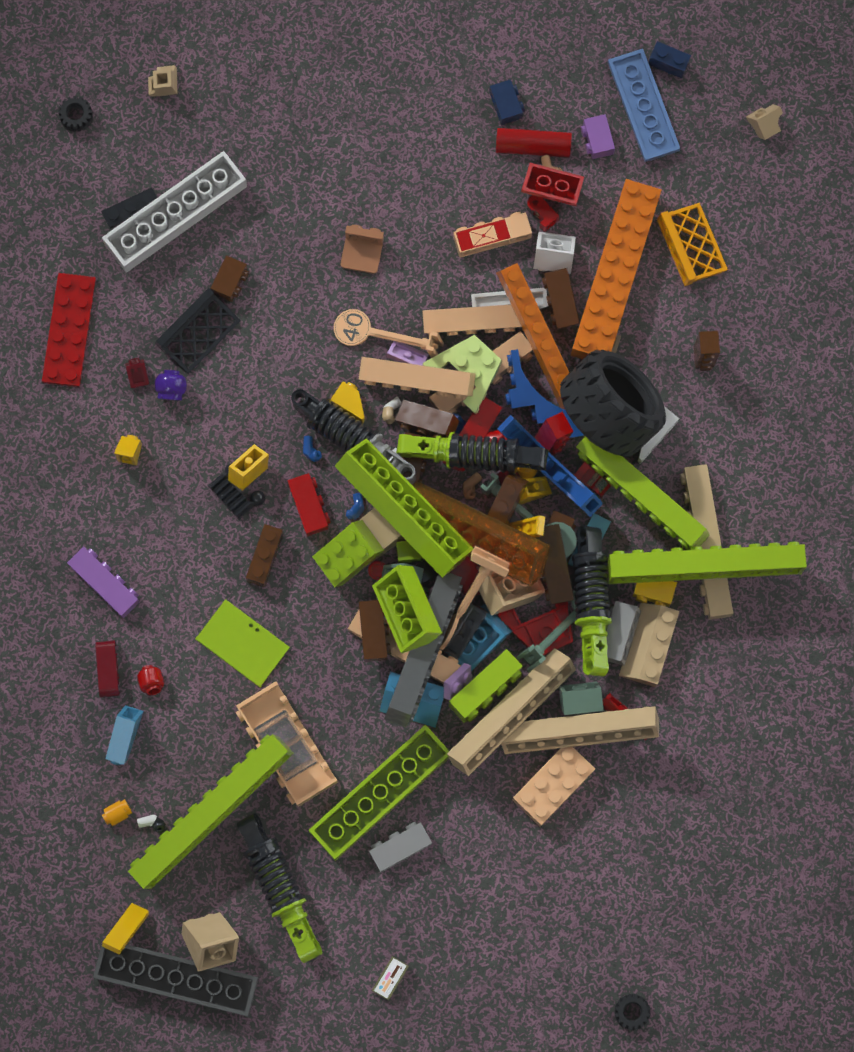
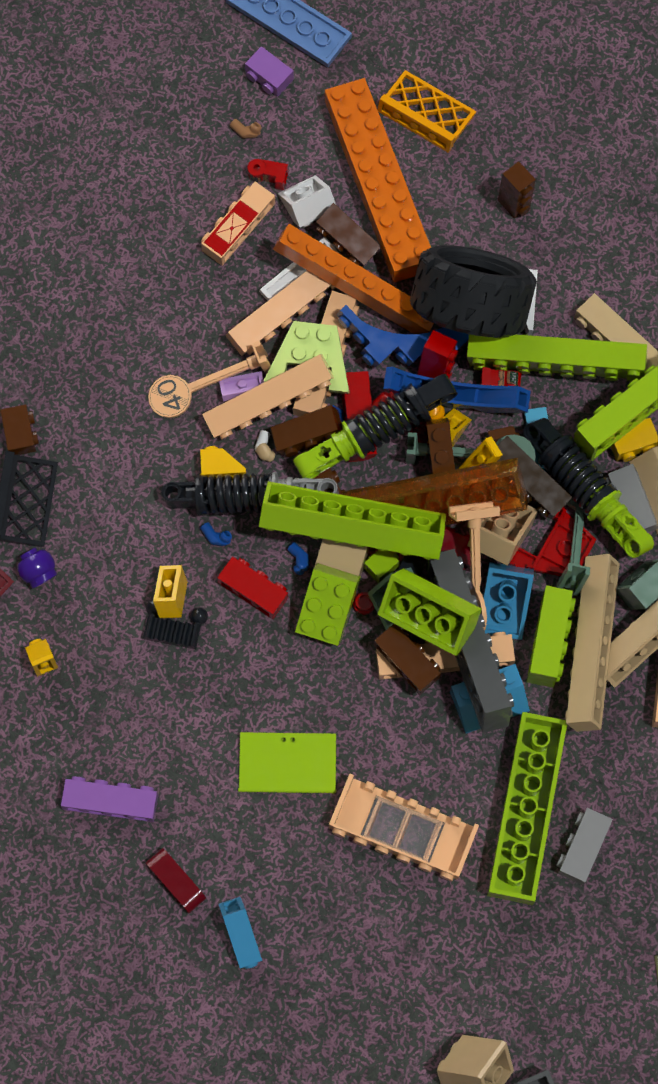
camera: 35 degrees left, 5 degrees down
light orange brick [102,799,132,826] -> none
lime brick [128,734,294,889] -> none
red head [137,665,164,695] -> none
arm [137,815,166,833] -> none
black piece [237,813,322,963] -> none
reddish brown brick [246,524,283,587] -> none
nougat bracket [341,225,384,274] -> none
black tile [444,602,489,660] -> none
lavender plate [444,663,472,700] -> none
medium nougat arm [463,472,482,499] -> none
dark blue brick [489,79,525,125] -> none
red brick [495,128,572,157] -> none
red slope [521,163,584,206] -> none

